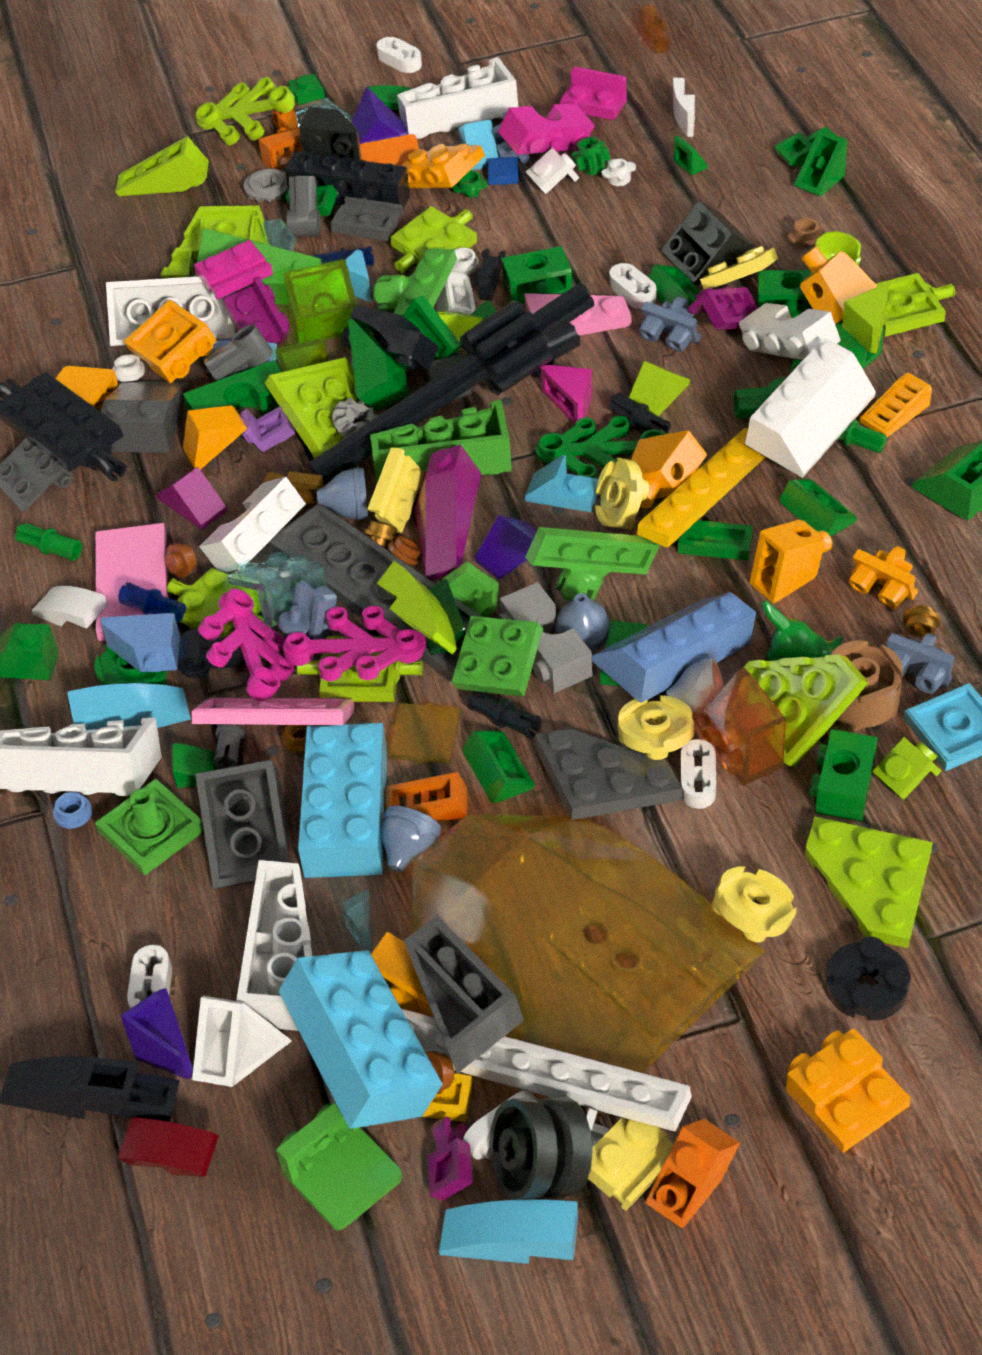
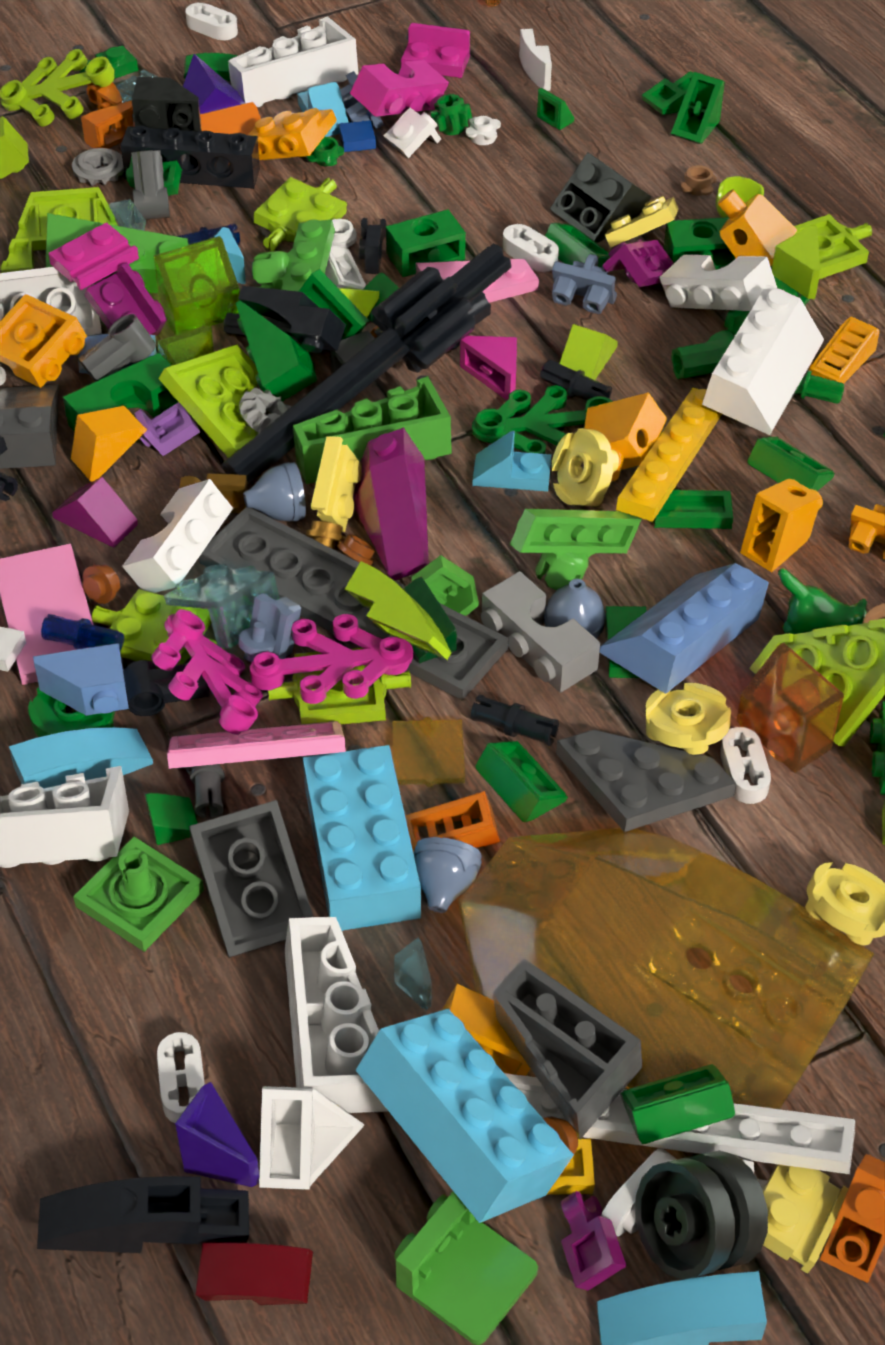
camera: 15 degrees left, 0 degrees up
medium blue plate [53,792,92,829] -> none
pearl gold plate [282,725,316,754] -> none
dark grey plate [331,196,403,241] -> none
bright green plate [451,616,543,696] -> none
dark purple slope [475,515,537,580] -> none
light grey helmet [666,657,727,715] -> none
none -> green slope [620,1064,735,1144]

